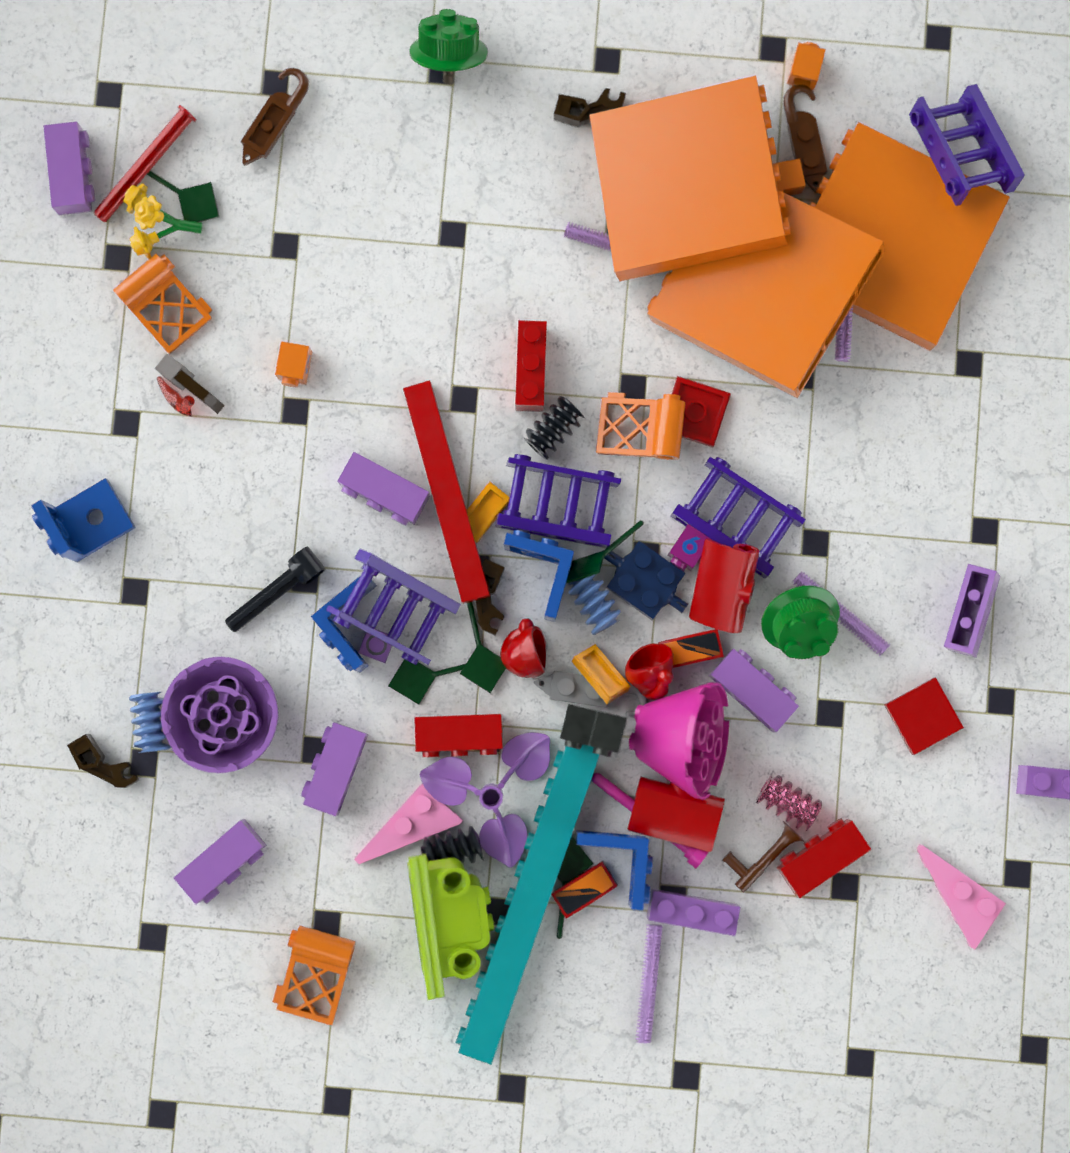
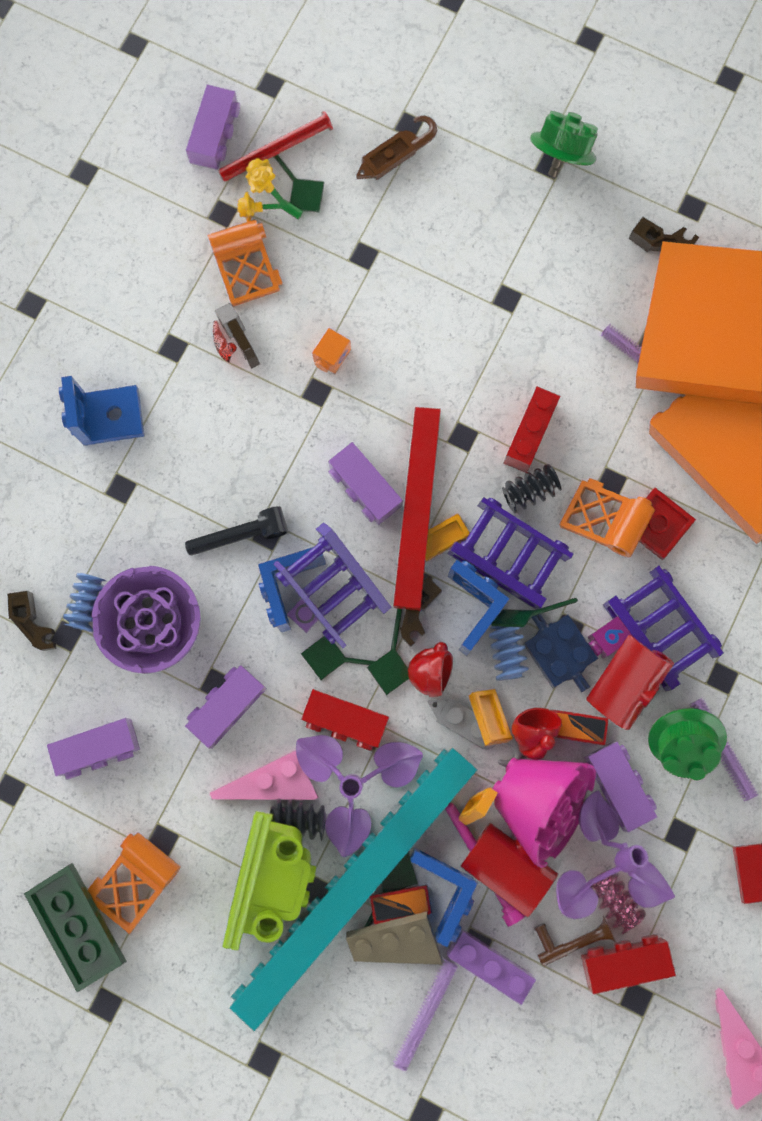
camera: 25 degrees right, 5 degrees down
pearl dark grey brick [560,704,627,757] -> none
none -> dark green plate [23,863,127,993]
none -> dark tan wing [346,912,442,965]
none -> light orange tile [458,787,498,825]
none -> medium lavender plant [556,790,675,919]

